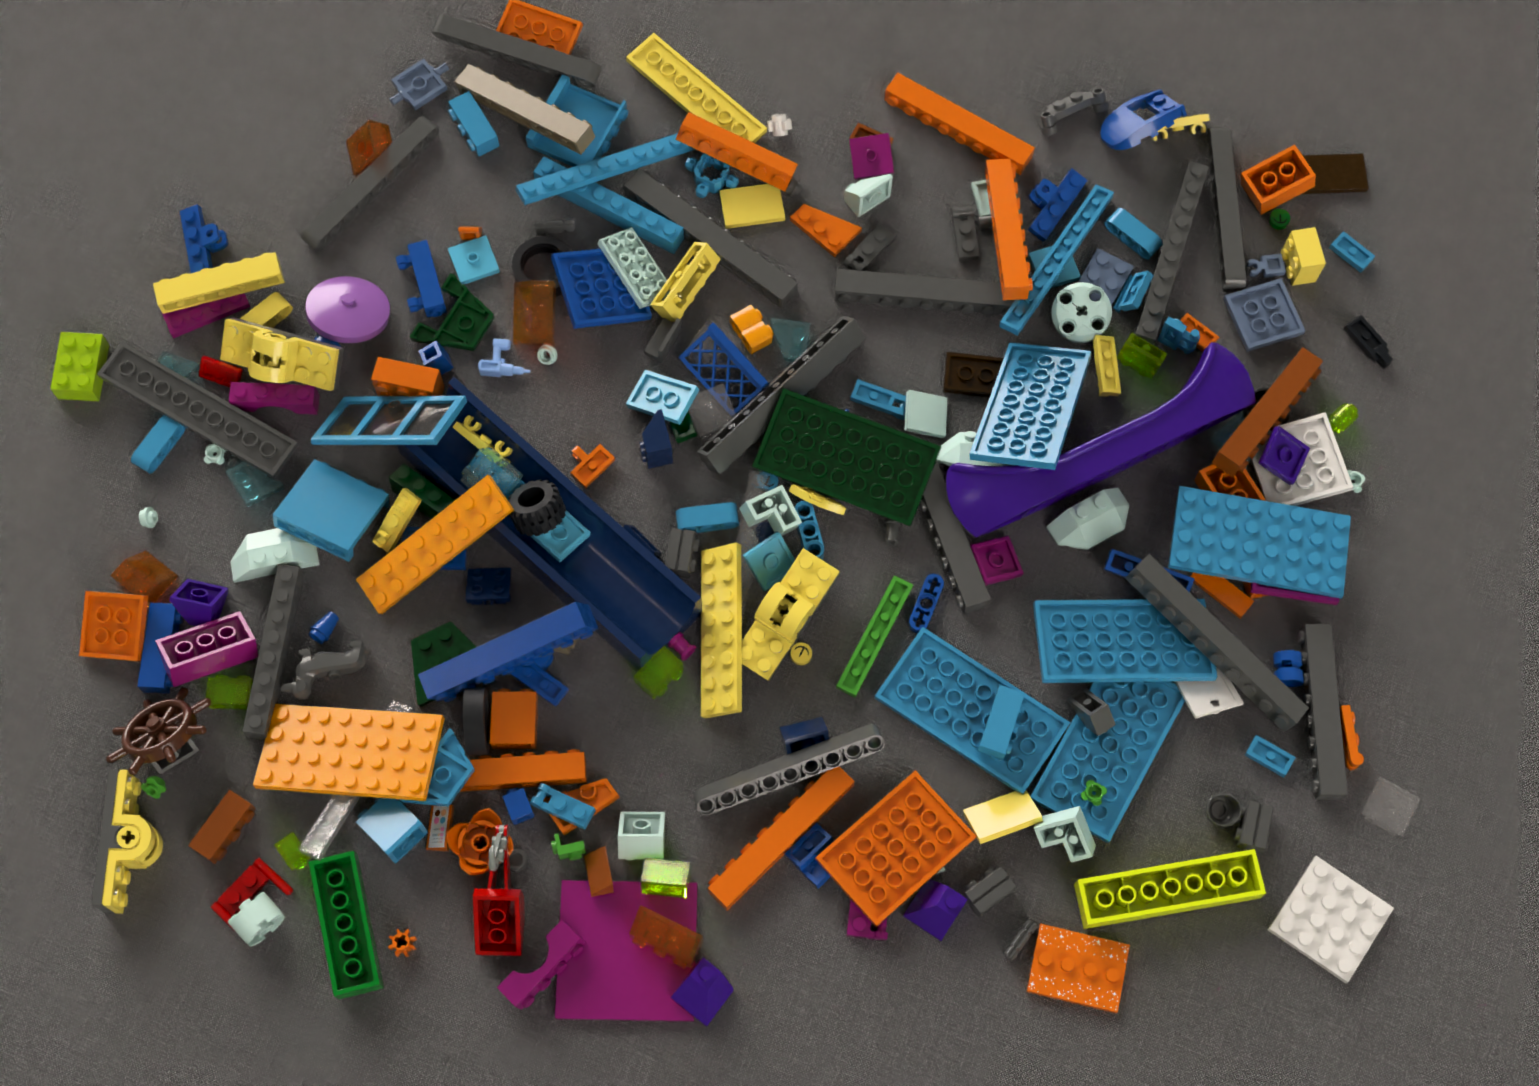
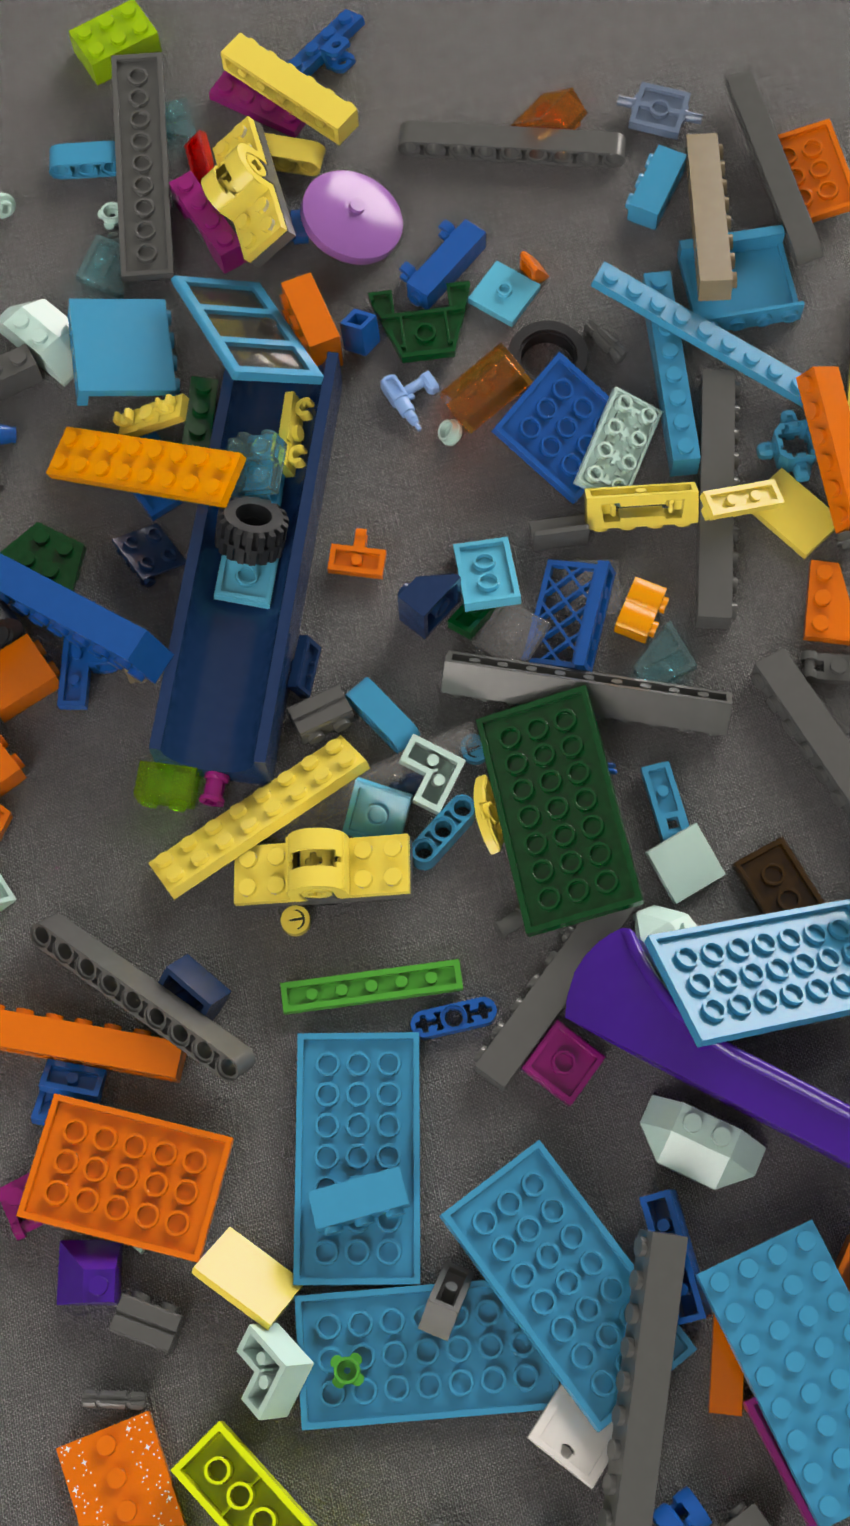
camera: 60 degrees right, 0 degrees up
none -> light yellow plate [700,479,785,521]

